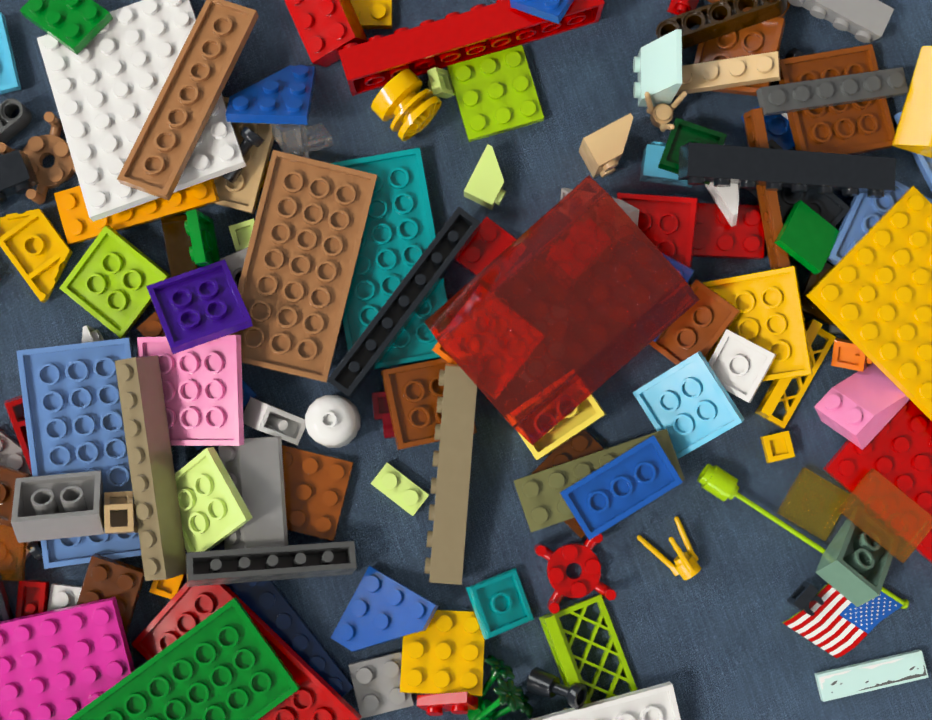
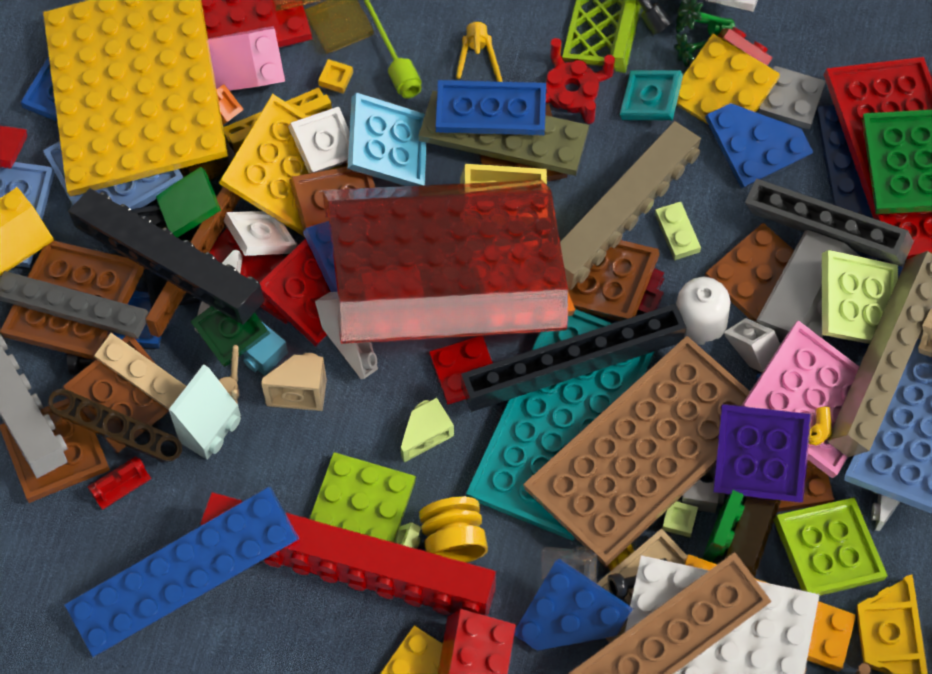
camera: 145 degrees left, 20 degrees down
none -> white plate [224,211,297,256]
none -> yellow arm [809,407,832,445]

